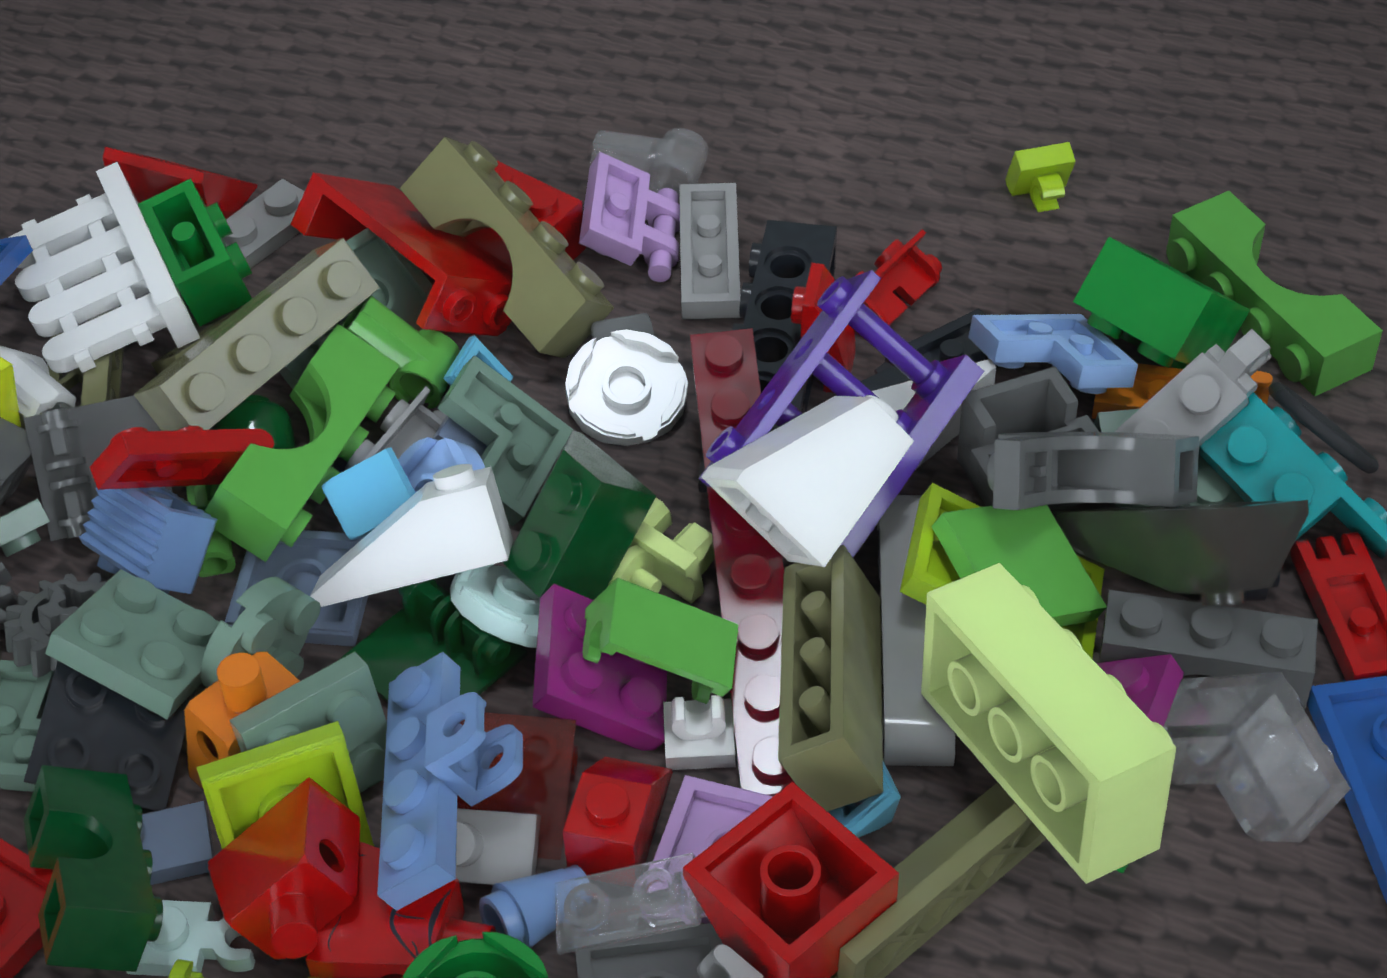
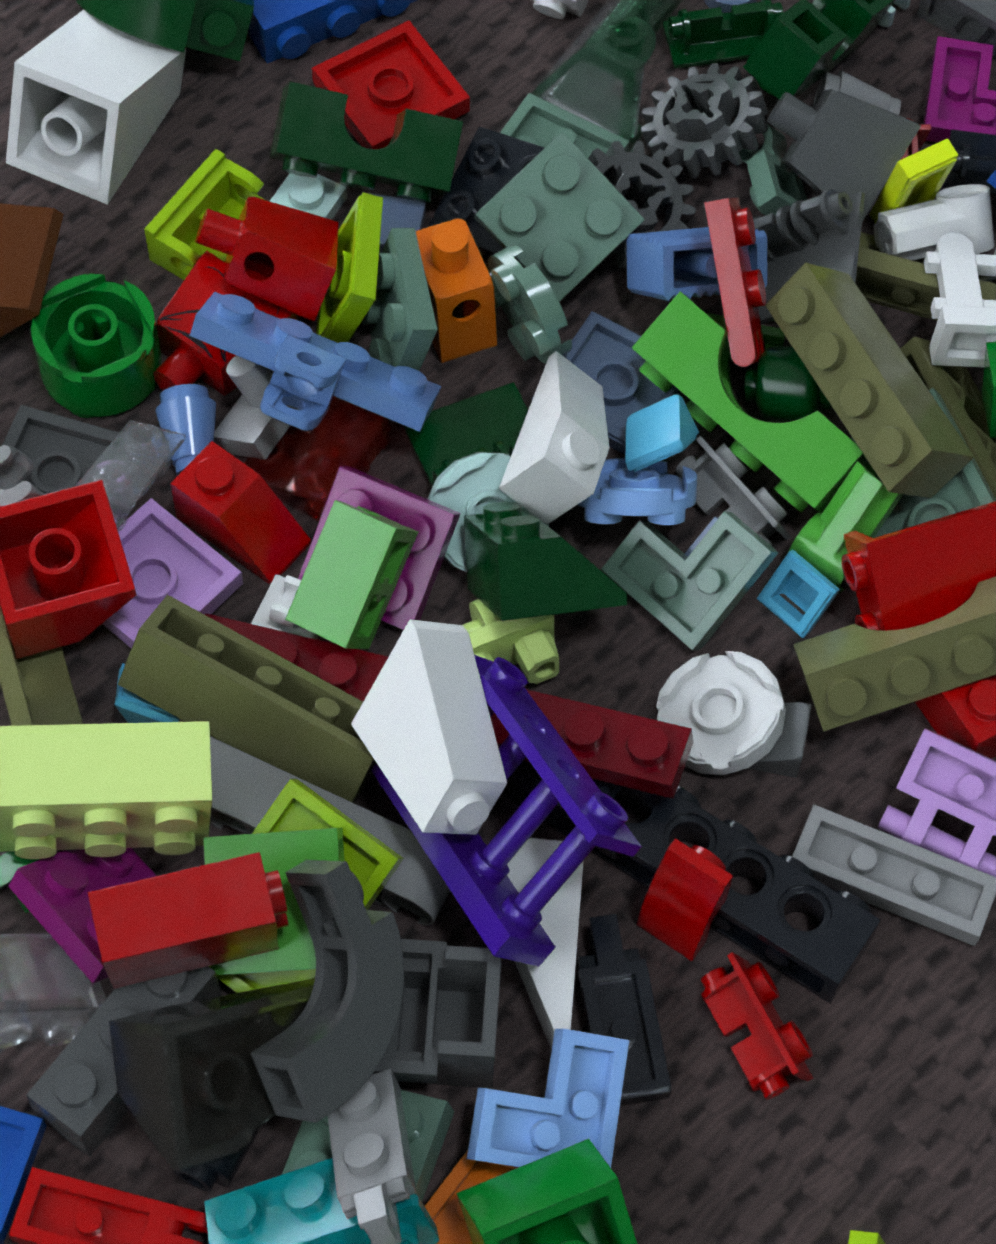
camera: 110 degrees right, 15 degrees up
none -> red brick [87,852,289,989]

